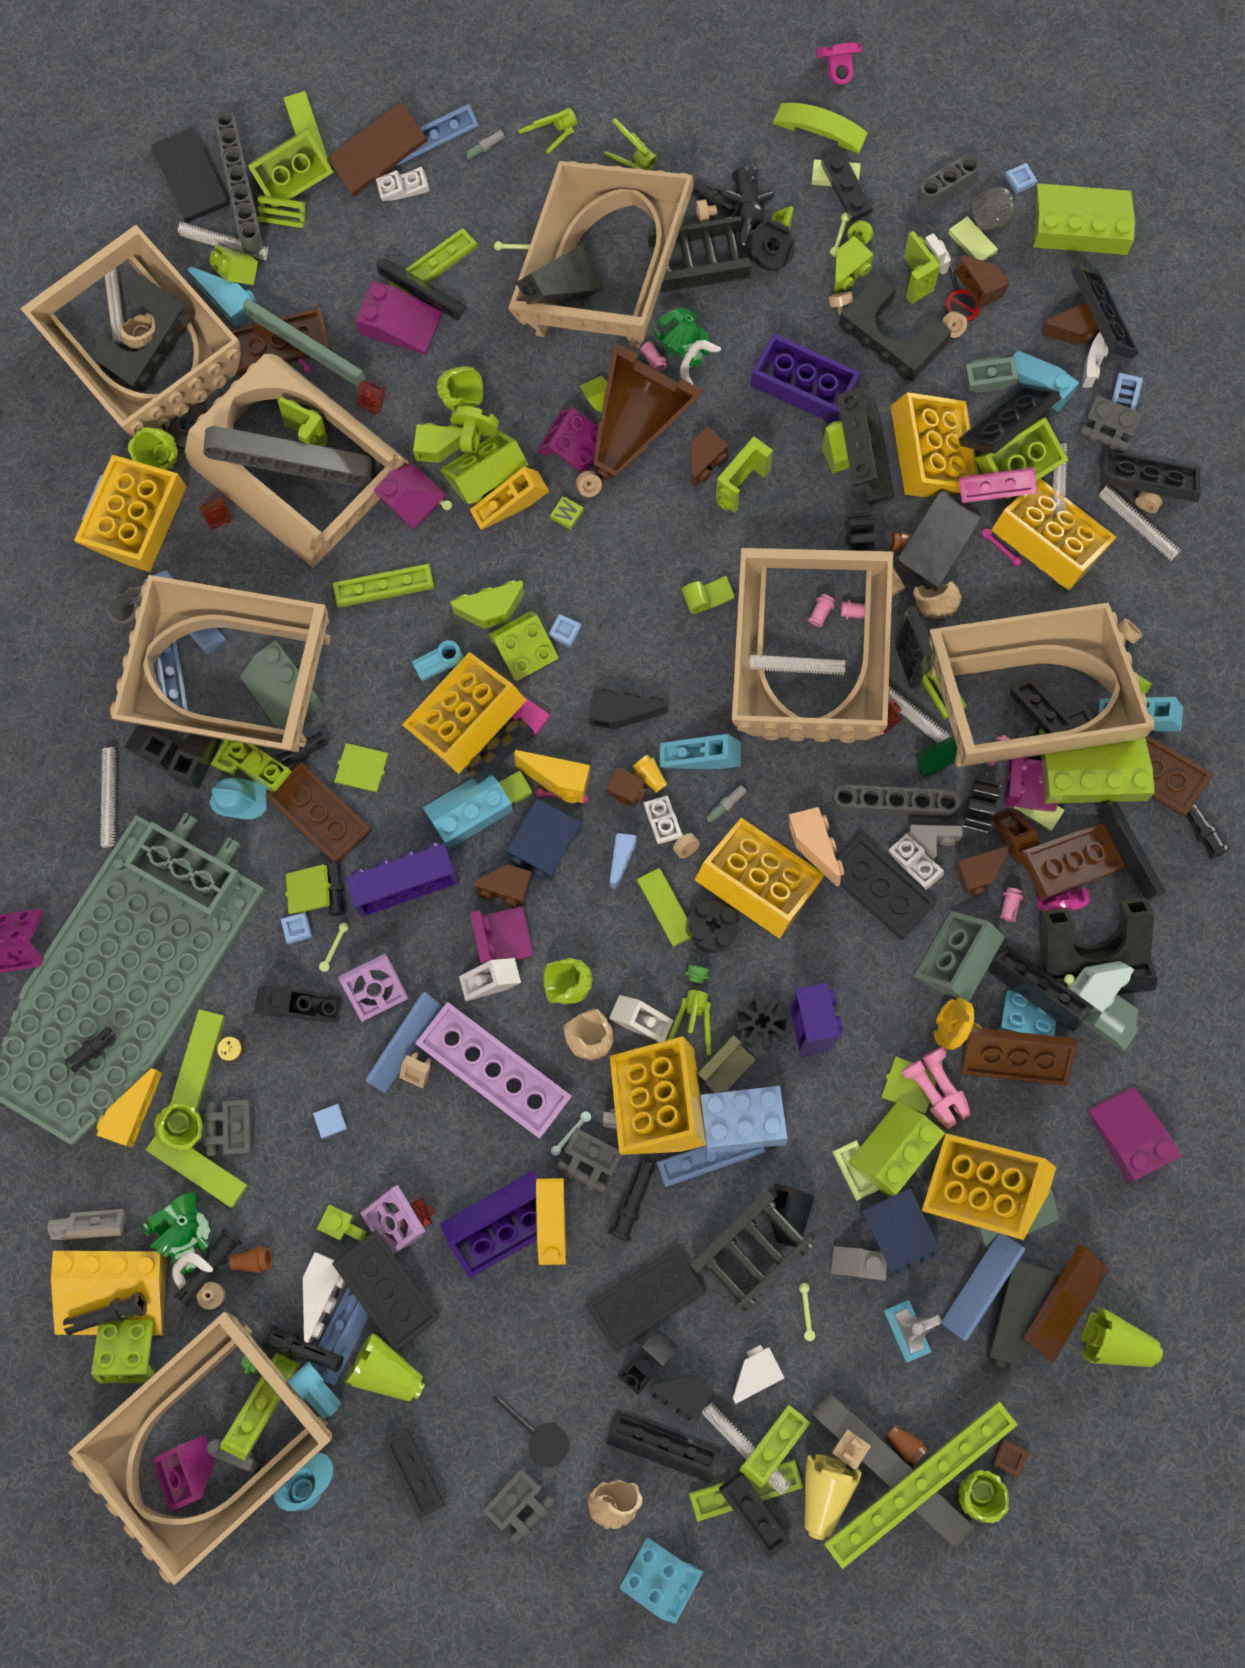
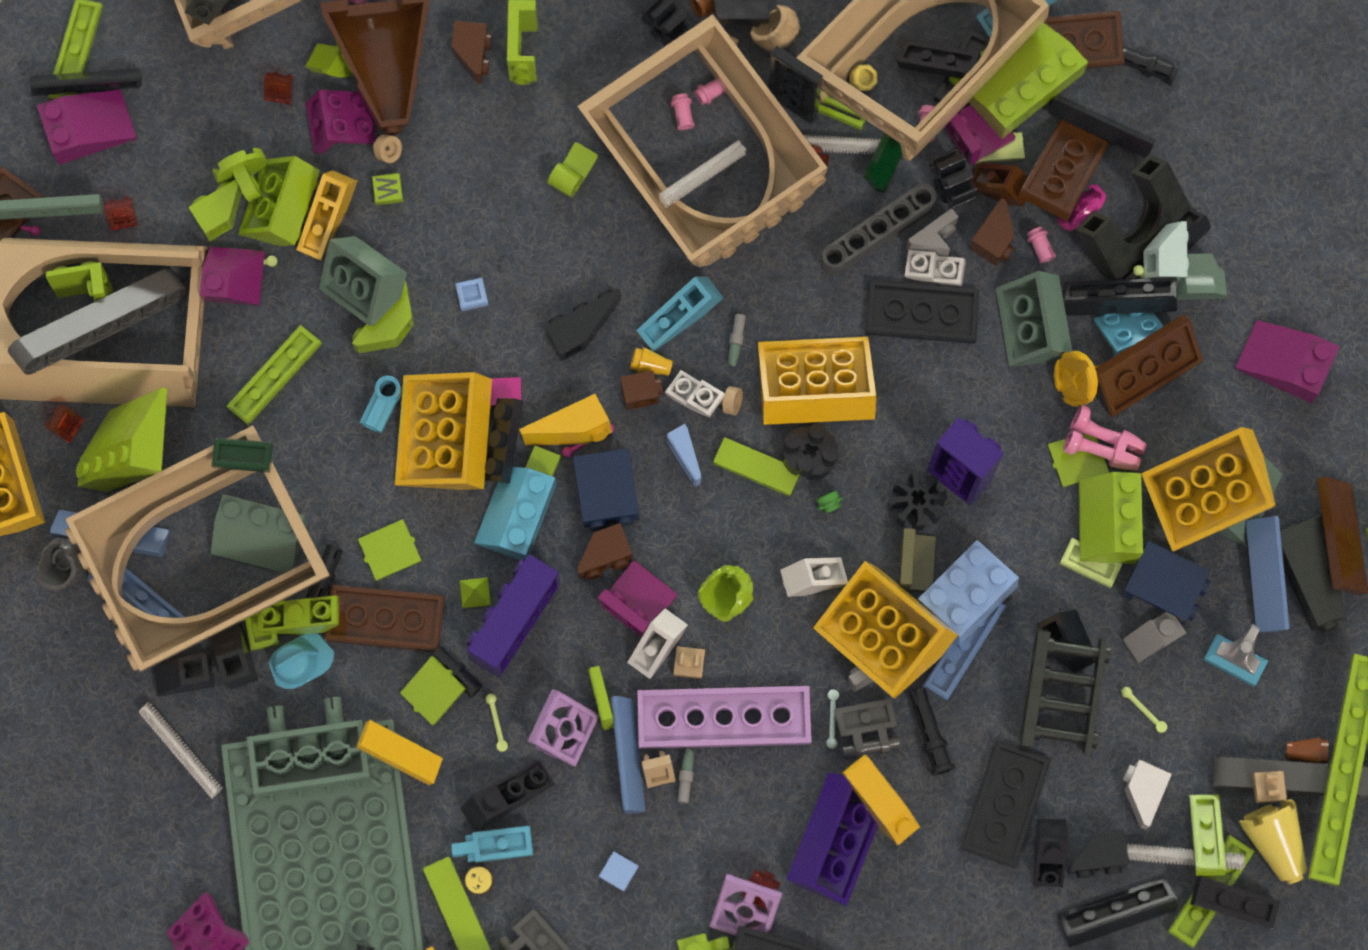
camera: 45 degrees left, 0 degrees up
light blue tile [280,912,313,945] -> none
lime hair [437,366,484,411] -> none
lime bracket [488,611,558,681] -> none
tan hair [563,1009,614,1060] -> none
lime plant [667,990,711,1056] -> none
light nougat slope [789,807,844,886] -> none
none -> lime slope [76,387,167,492]
none -> dark green tile [211,438,273,473]
none -> clear red tile [264,71,294,105]
none -> sand green slope [319,236,407,326]
none -> yellow tile [356,720,443,785]
none -> medium azure hinge [451,826,533,863]
none -> lime slope [460,577,491,609]
none -> lime tile [589,666,614,730]
none -> tan tile [674,646,705,679]
none -> light grey piece [677,748,694,804]
none -> light yellow tile [850,65,877,91]

